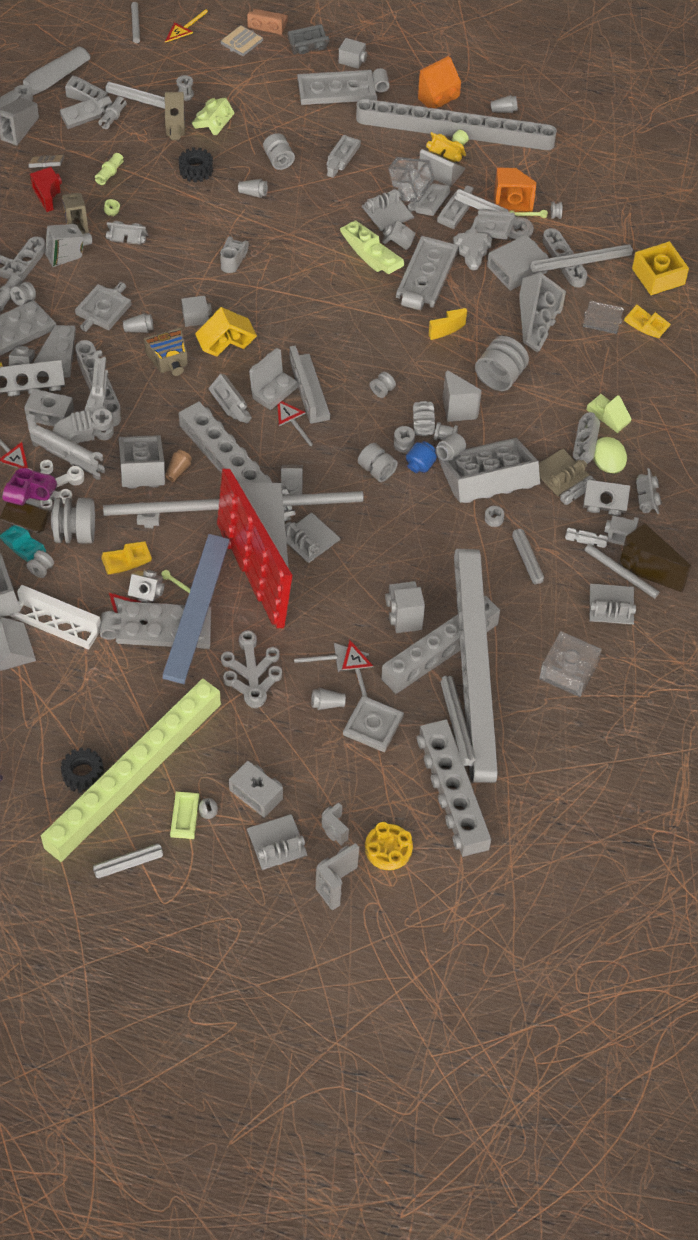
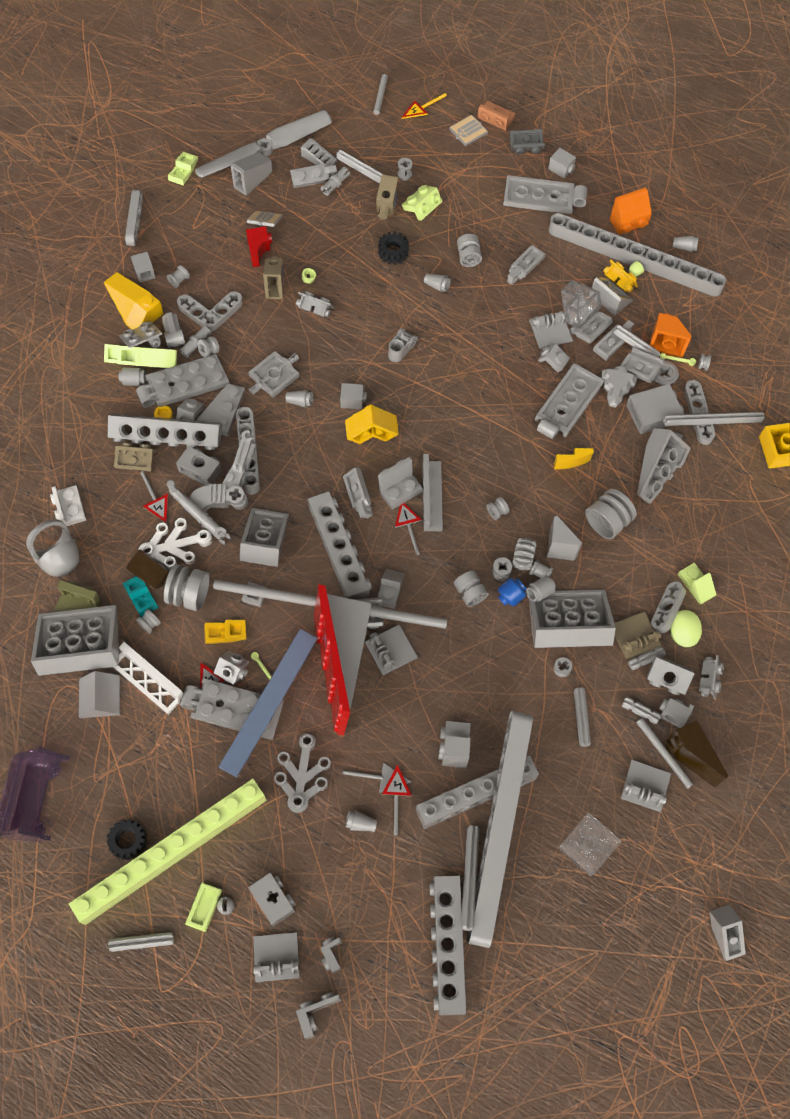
camera: 15 degrees right, 10 degrees up
magenta piece [3,468,57,506] -> none
light grey torso [45,224,92,267] -> none
yellowish green pin [95,153,124,185] -> none
dark tan torso [144,328,188,376] -> none
medium nougat cone [165,450,192,482] -> none
yellowish green slope [340,220,404,274] -> none
light grey plate [343,695,404,752] -> none
yellow tile [365,822,413,870] -> none
clear piece [583,301,624,334] -> none
yellow slope [624,305,671,338] -> none

